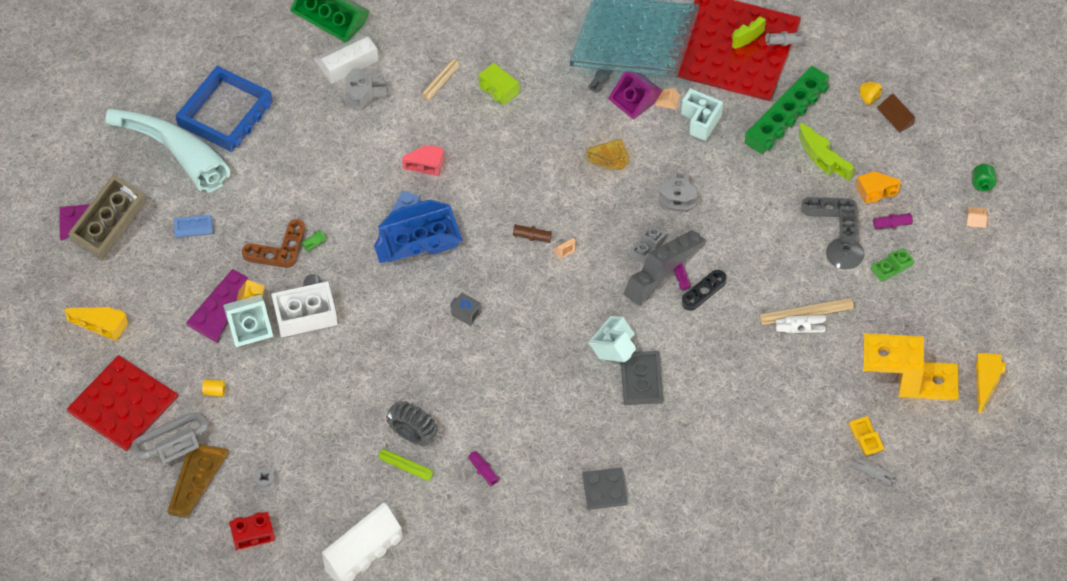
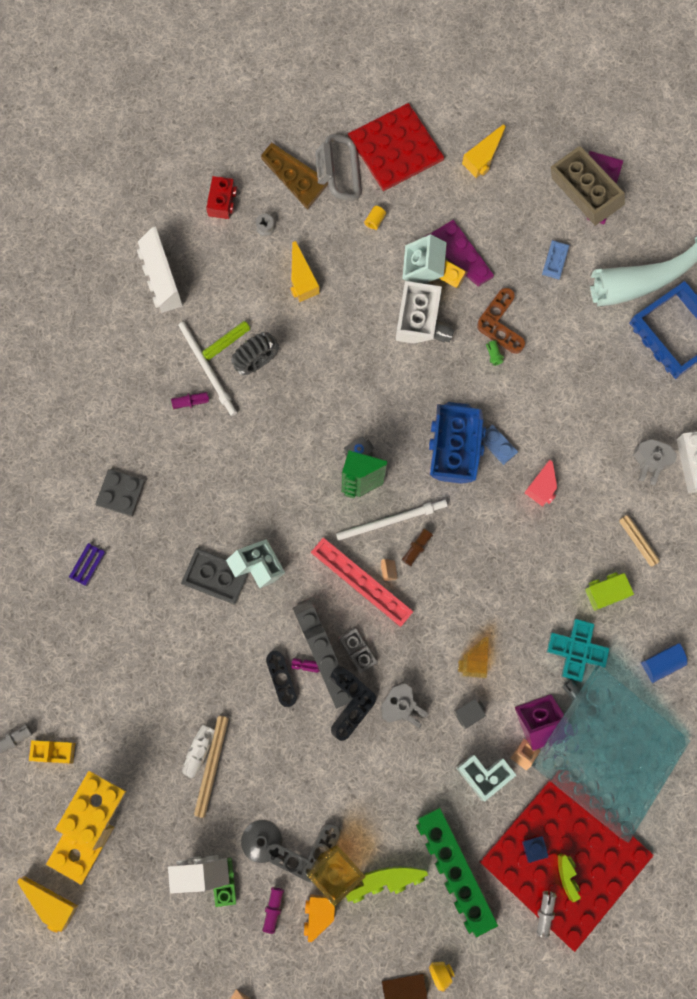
camera: 110 degrees right, 20 degrees up
none -> dark purple tile [69,543,106,587]
none -> white brick [168,855,229,893]
none -> white bar [178,322,237,416]
none -> yellow slope [290,241,319,302]
none -> clear yellow slope [306,845,366,907]
none -> coral plate [311,538,413,627]
none -> black beam [331,666,376,741]
none -> white bar [336,500,447,541]
none -> green slope [341,450,387,498]
none -> dark grey brick [453,699,486,729]
none -> dark blue plate [522,836,549,863]
none -> teal plate [546,619,610,682]
none -> blue brick [640,643,688,684]

